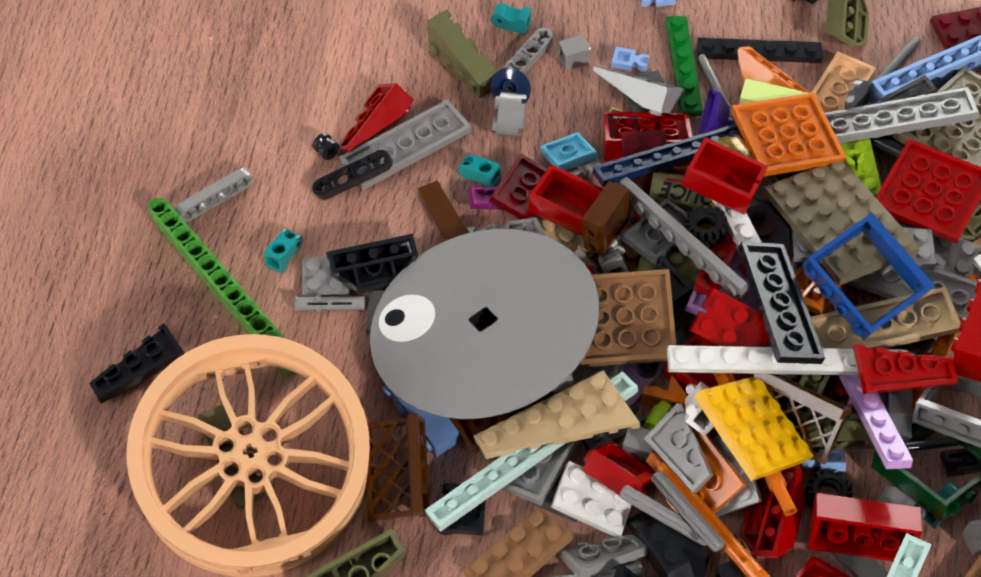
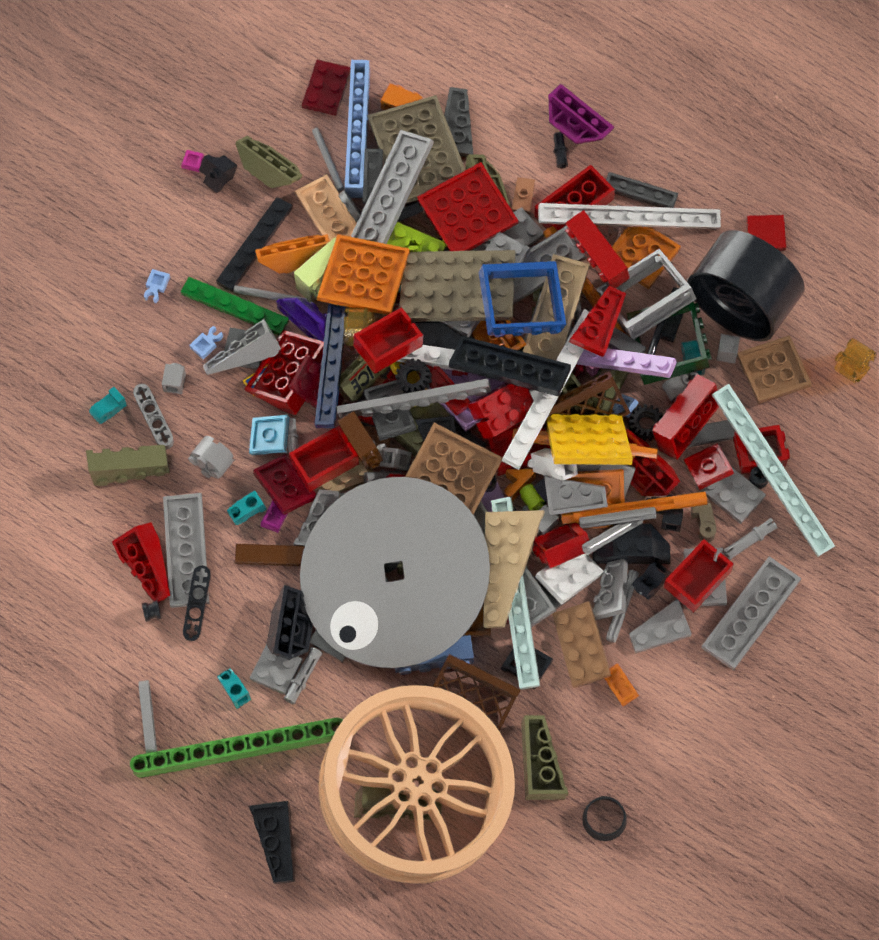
camera: 60 degrees left, 10 degrees up
dark blue dish [490,68,531,103] -> none

